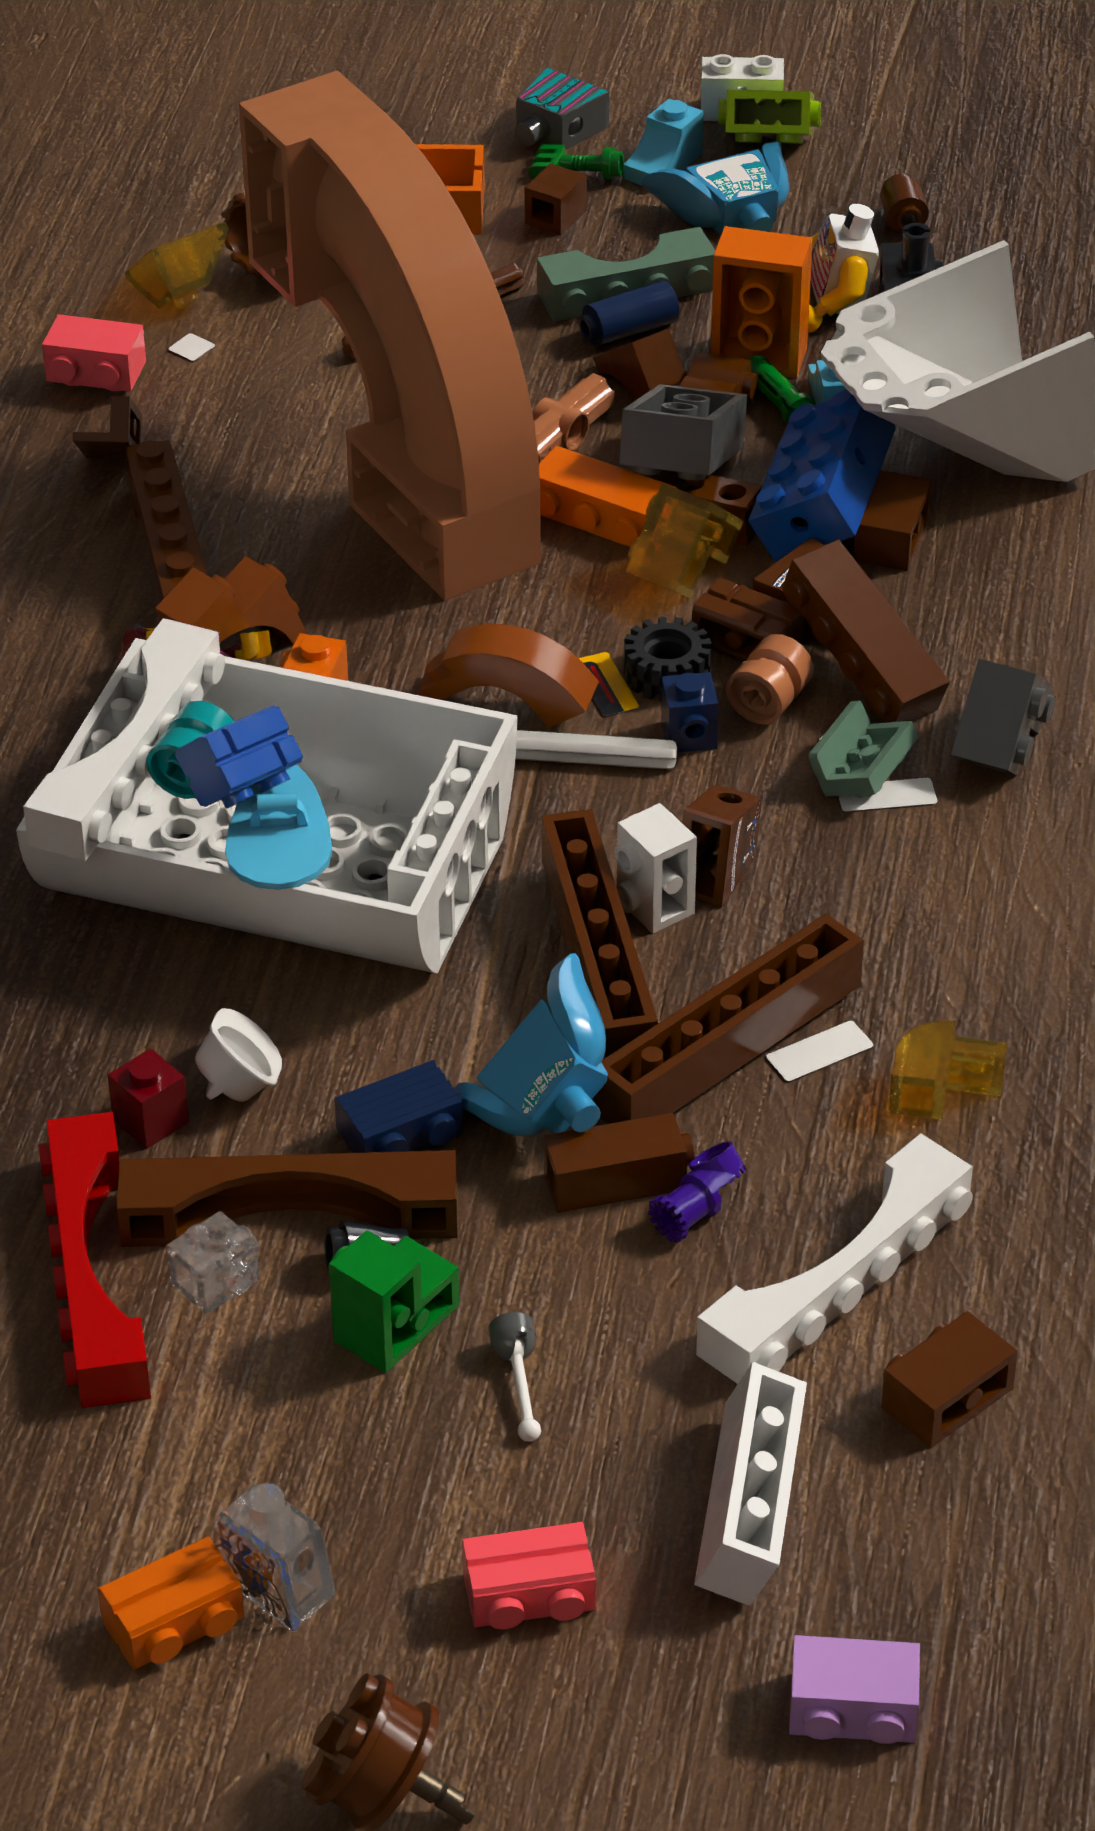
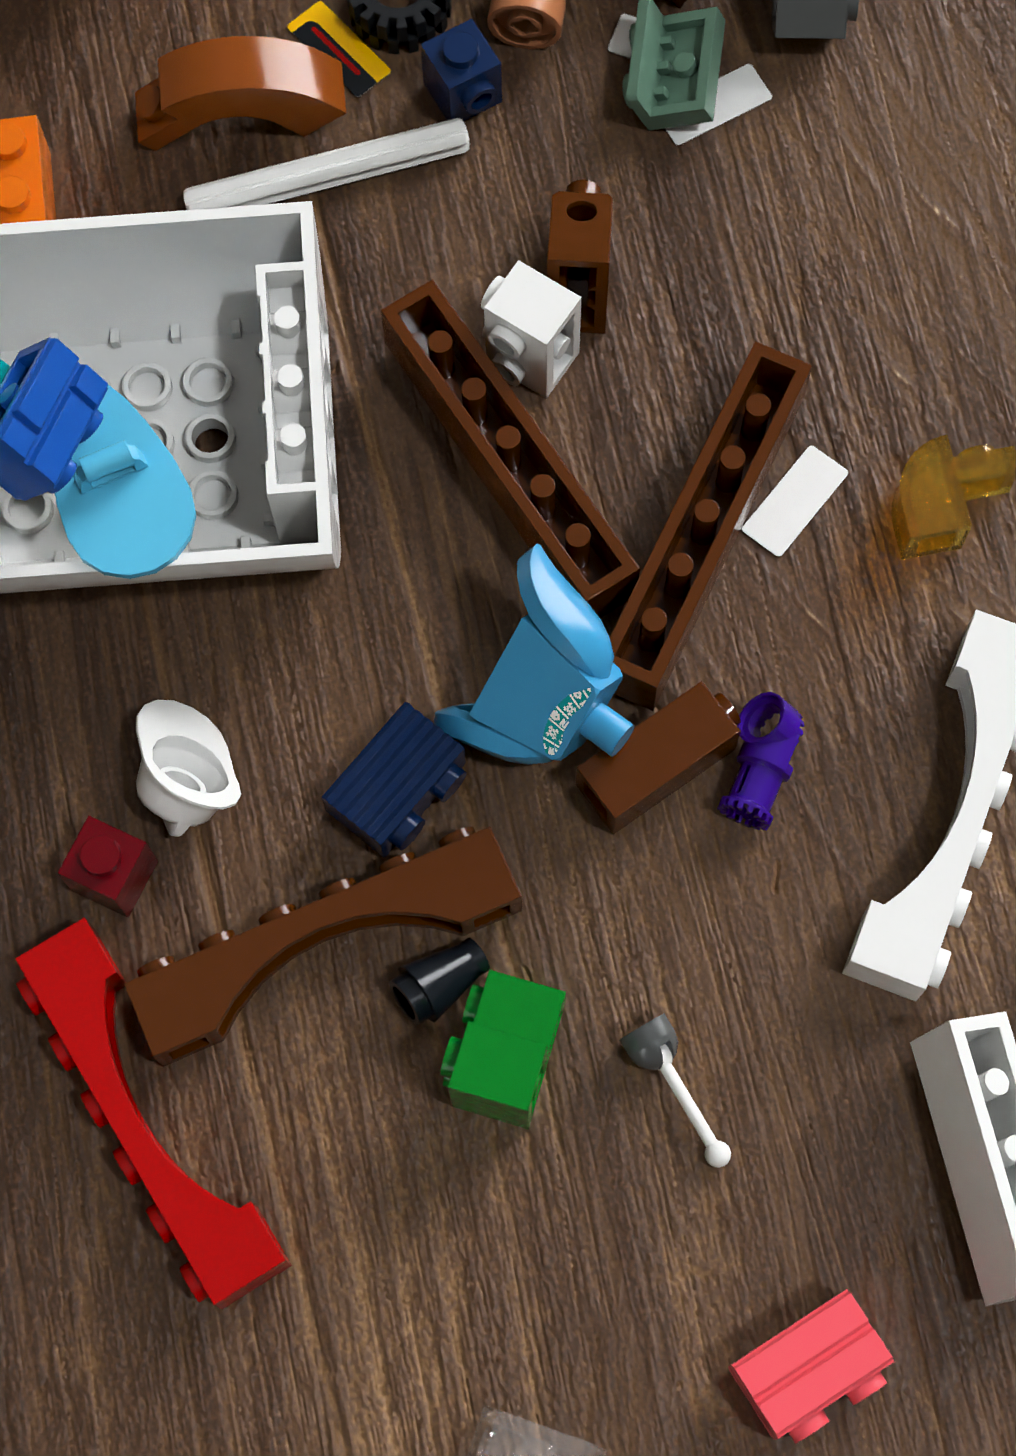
camera: 20 degrees left, 30 degrees up
clear brick [167,1211,260,1315] -> none

